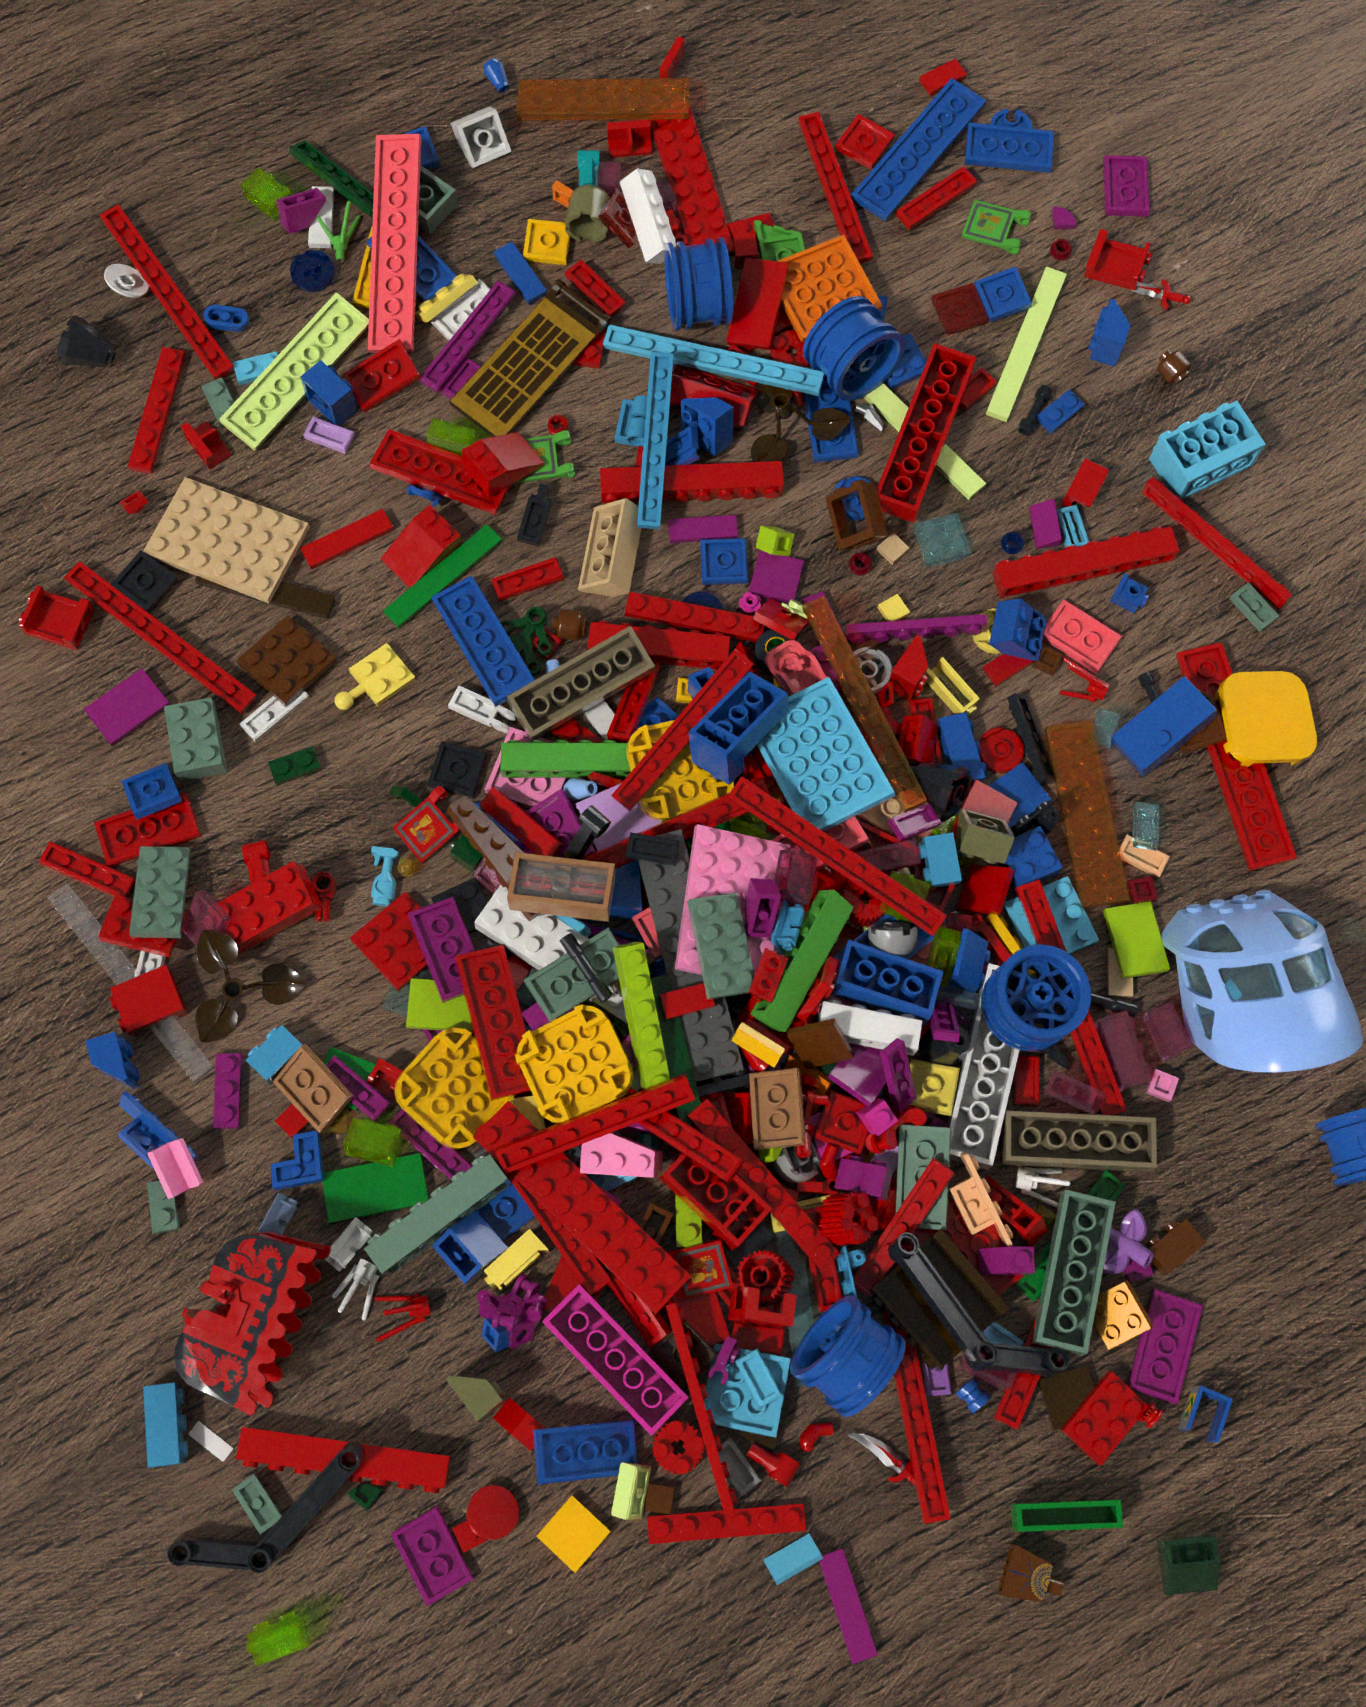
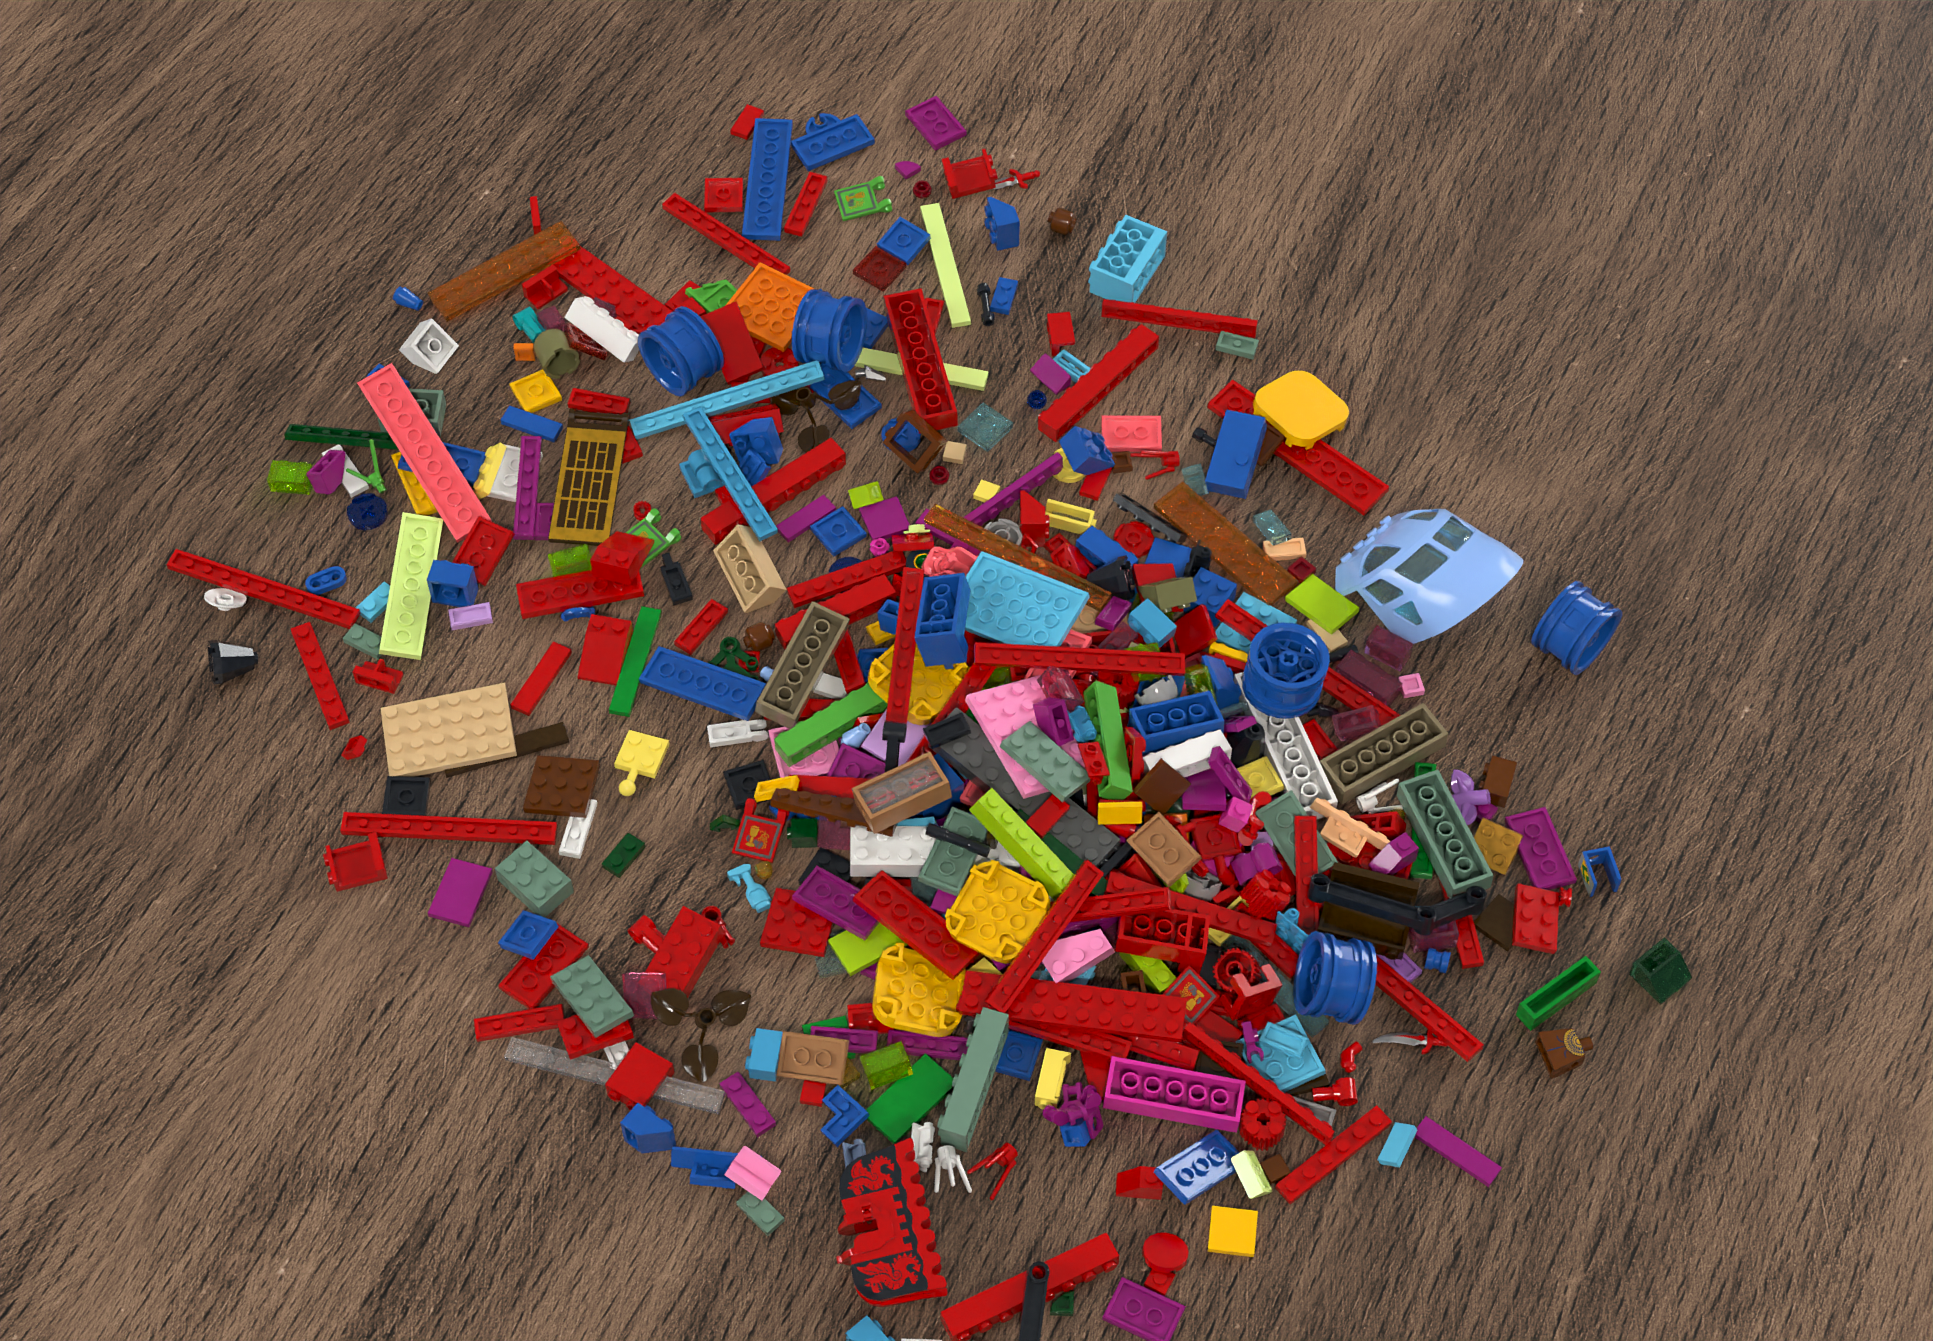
camera: 30 degrees left, 15 degrees down
blue slope [432,1210,509,1284] -> none
olive slope [445,1375,505,1422] -> none
blue brick [1110,574,1149,613] -> none
none -> yellow tile [754,775,800,802]

